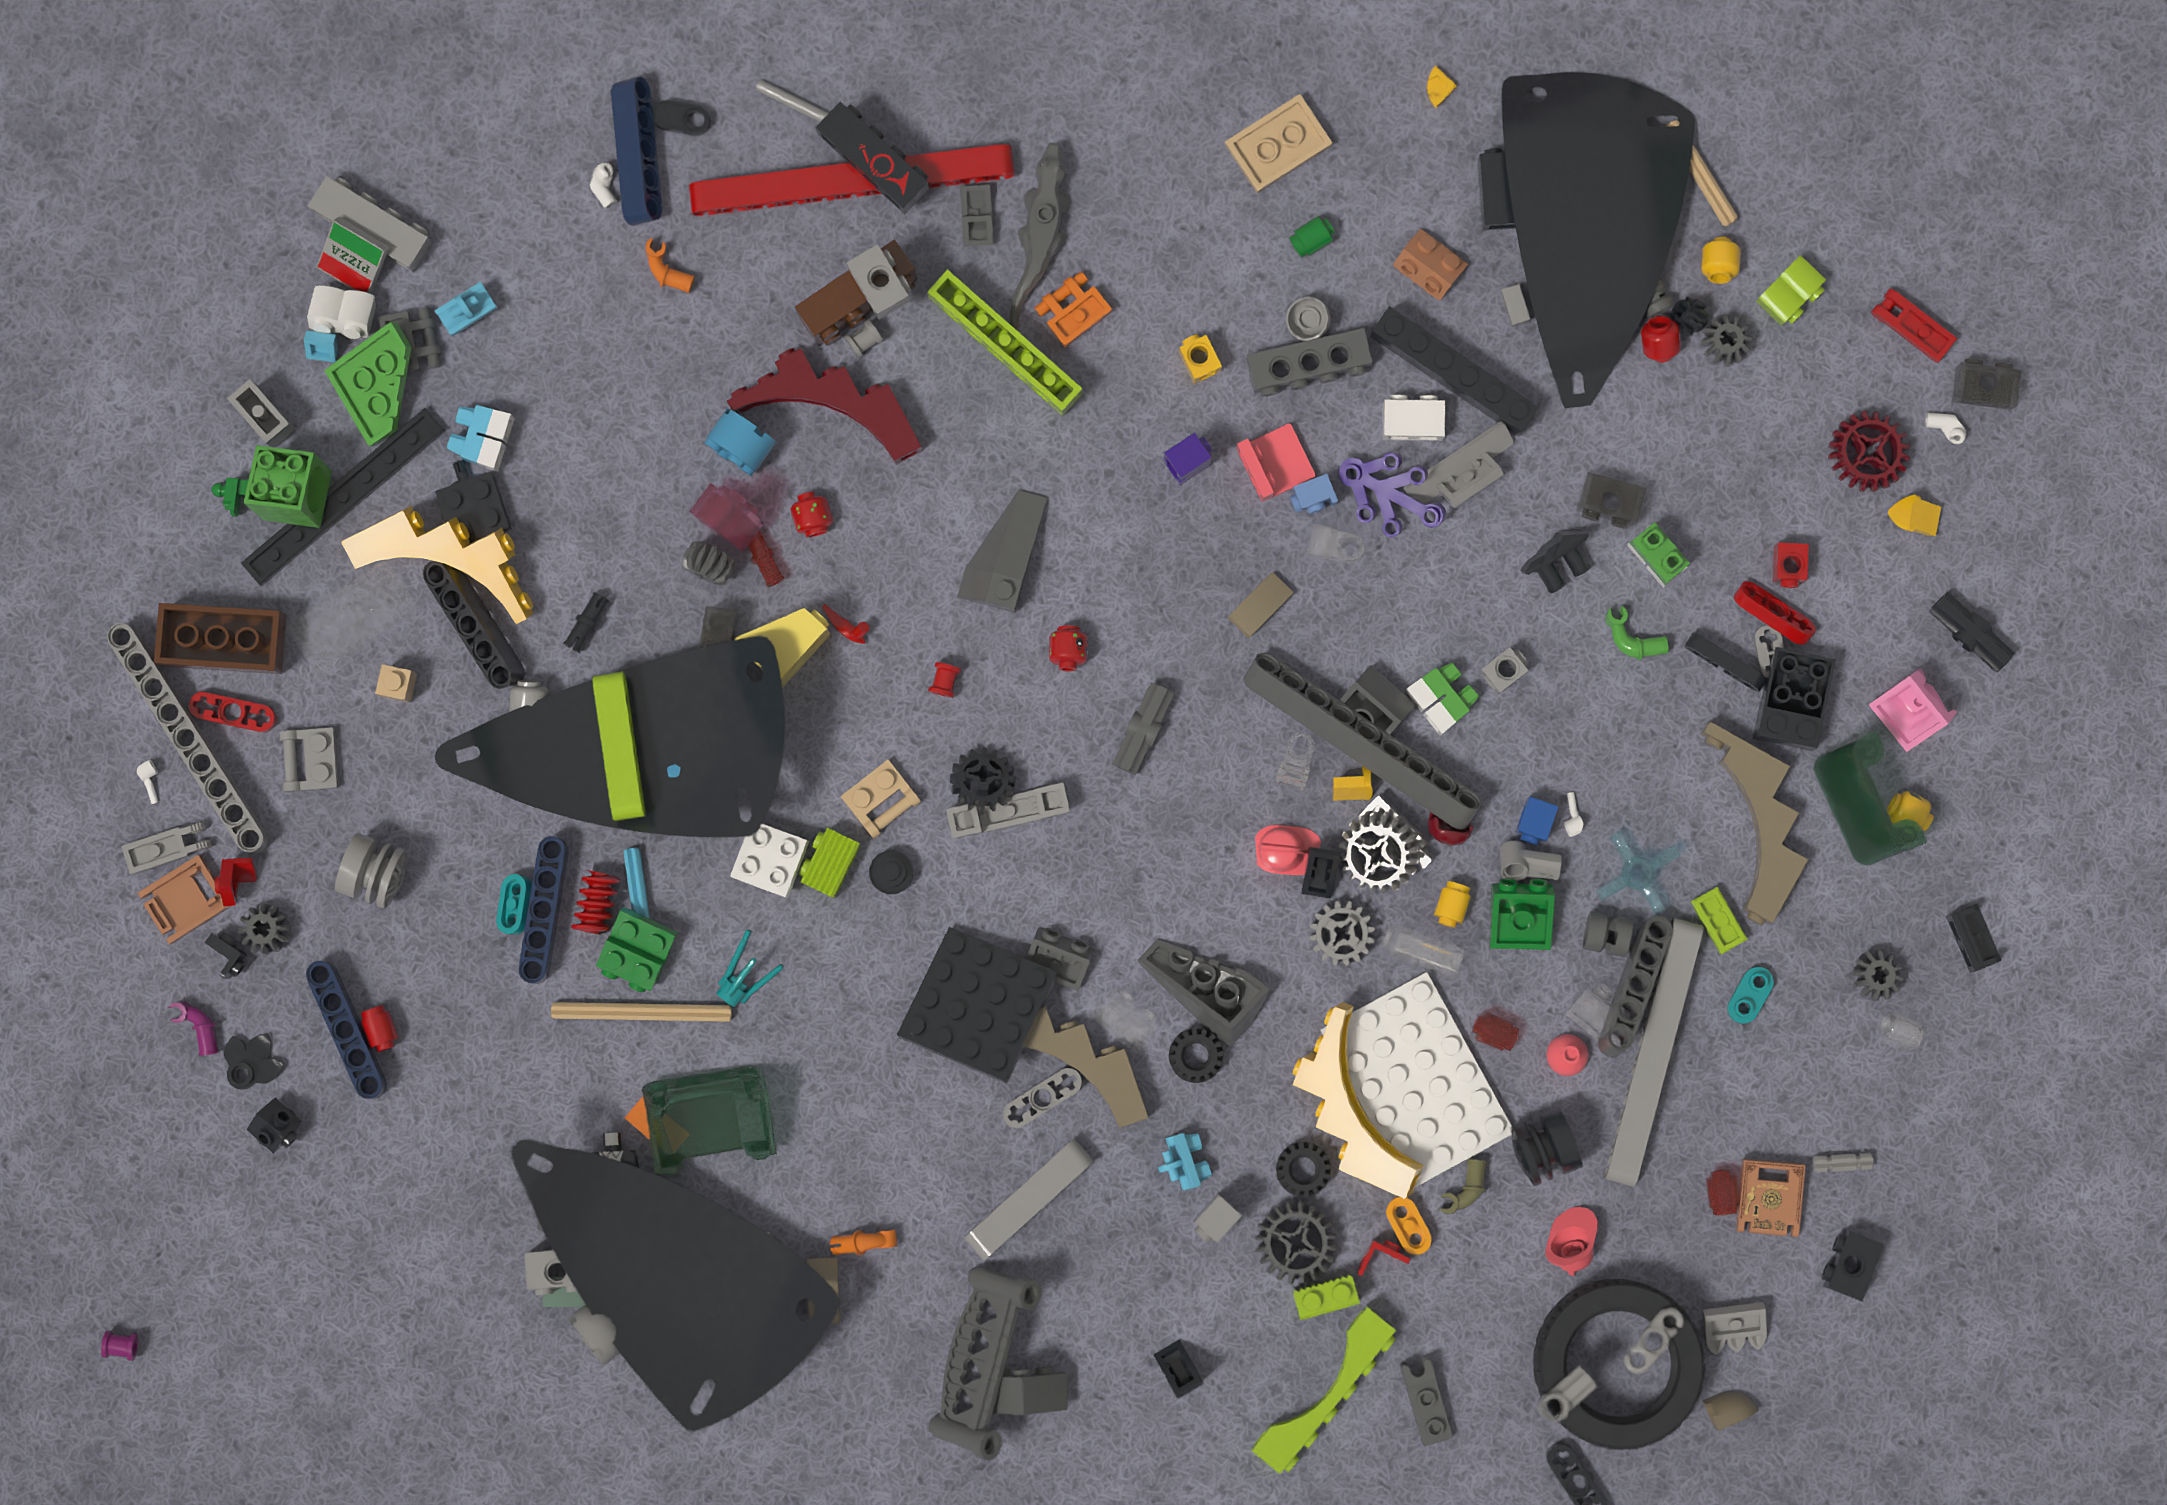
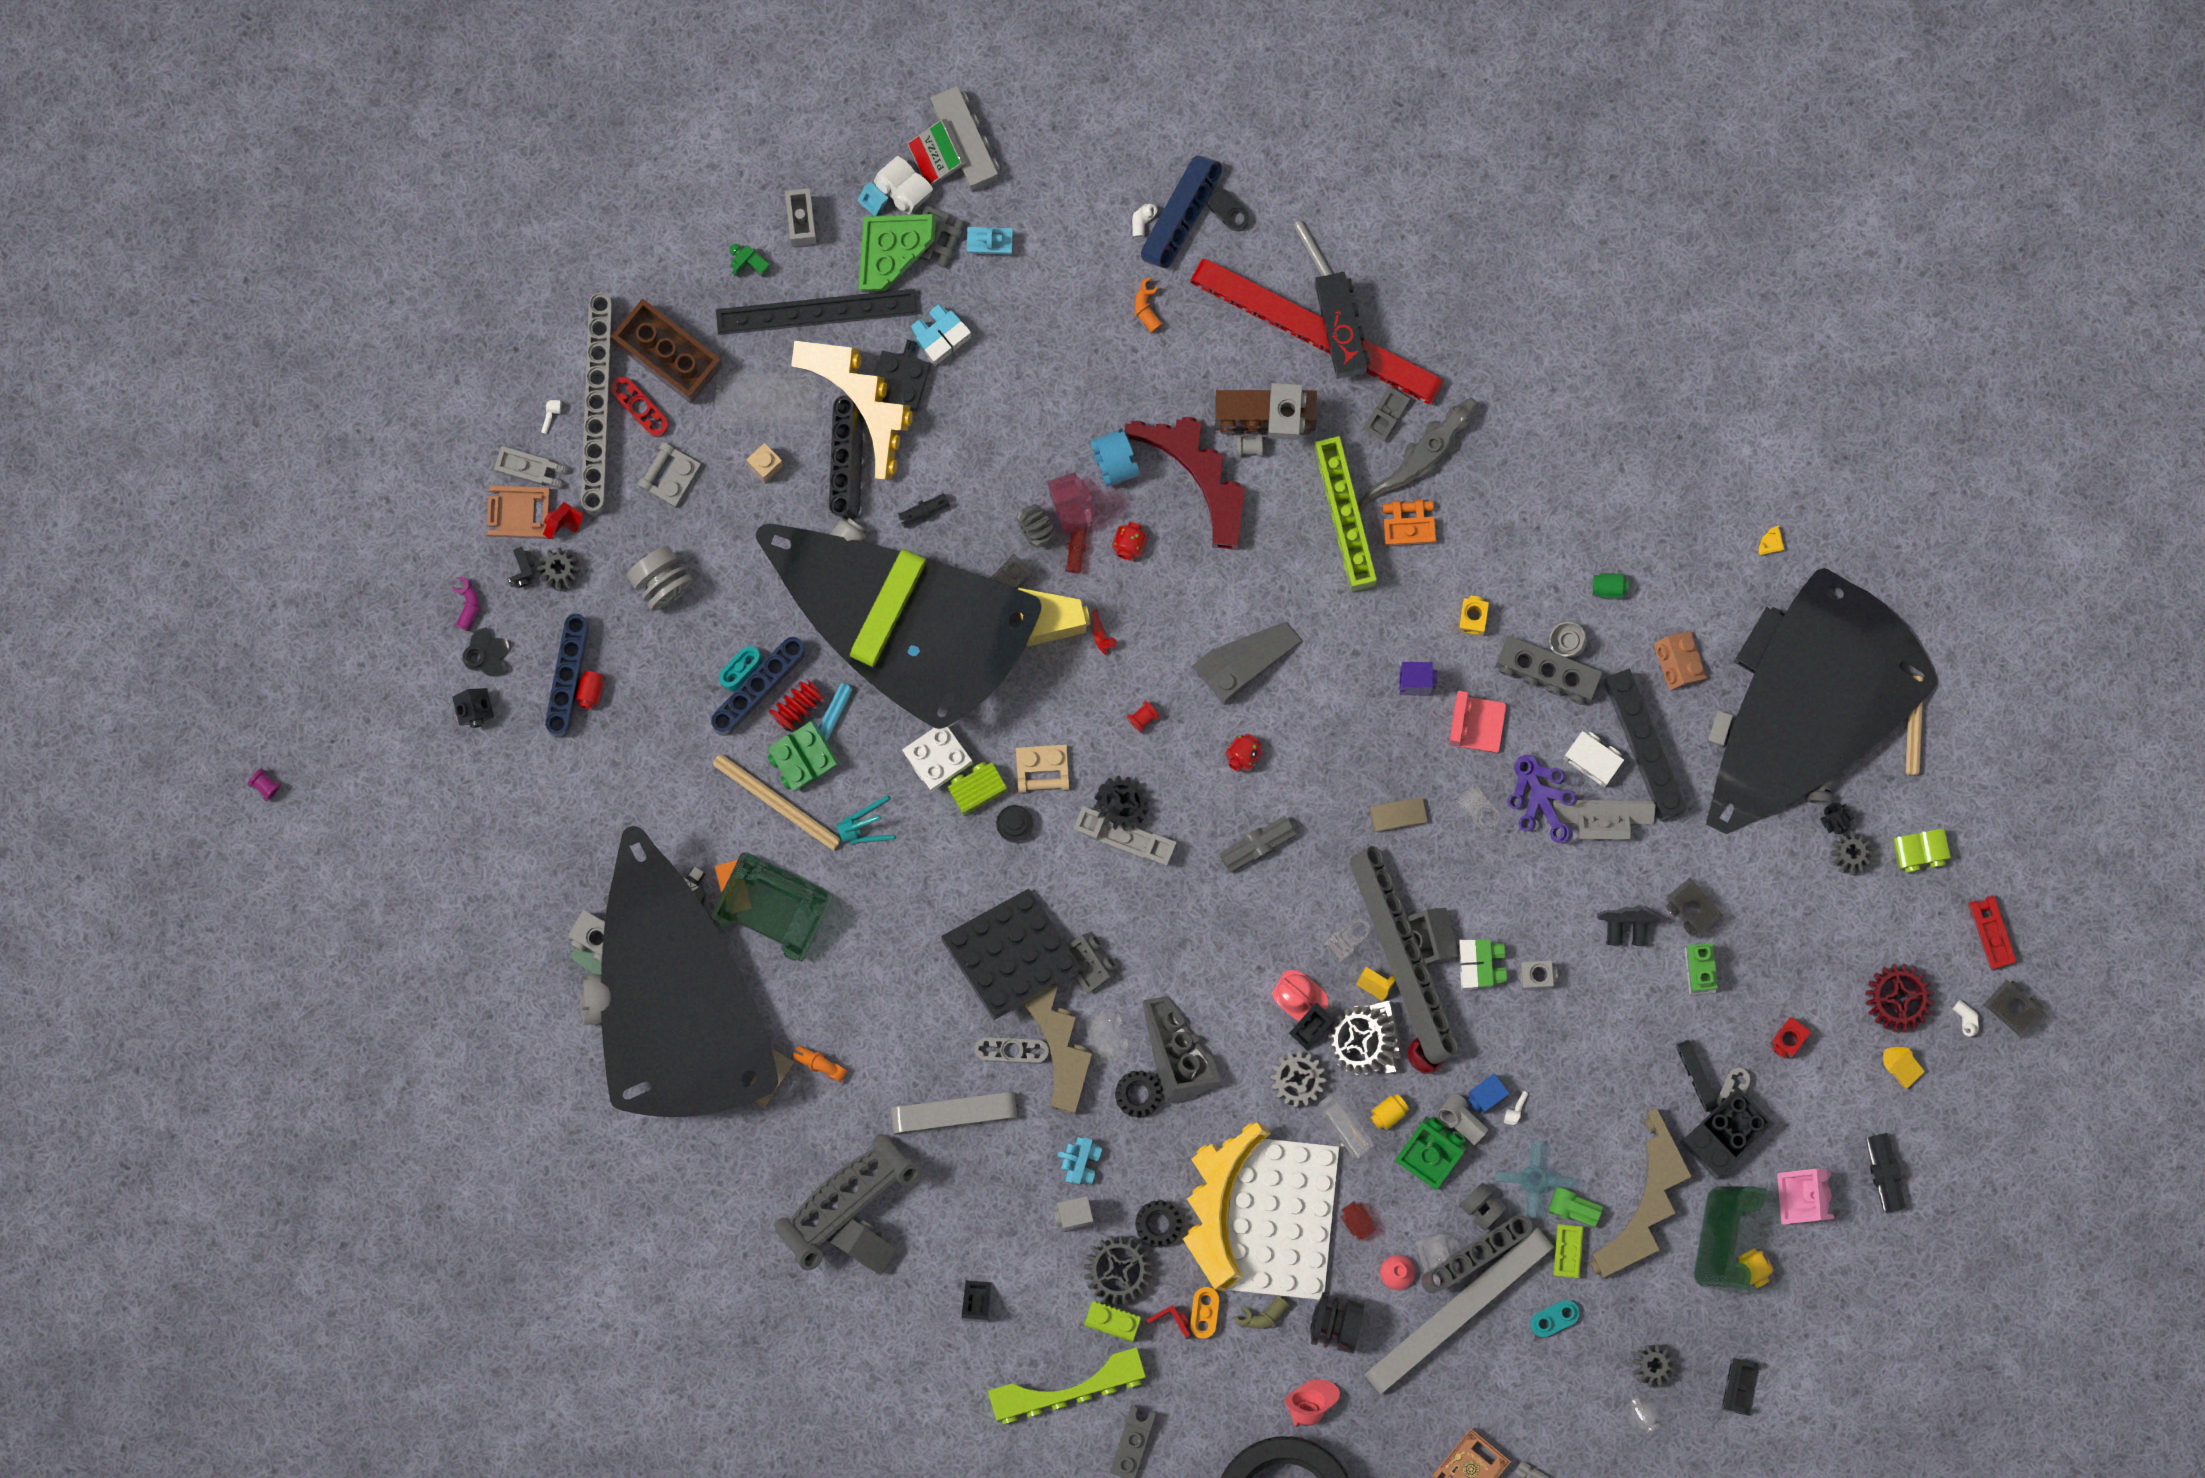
camera: 30 degrees right, 5 degrees down
bright green brick [243,445,332,528] -> none
tan plate [1225,94,1333,193] -> none
medium blue brick [1289,474,1338,515] -> none
bright green piece [1605,606,1669,661] -> none
red head [1641,316,1682,363] -> none
yellow head [1701,237,1741,284] -> none
clear red brick [1706,1170,1740,1215] -> none
red beam [1734,581,1816,645] -> none
none -> bright green piece [1548,1187,1603,1228]

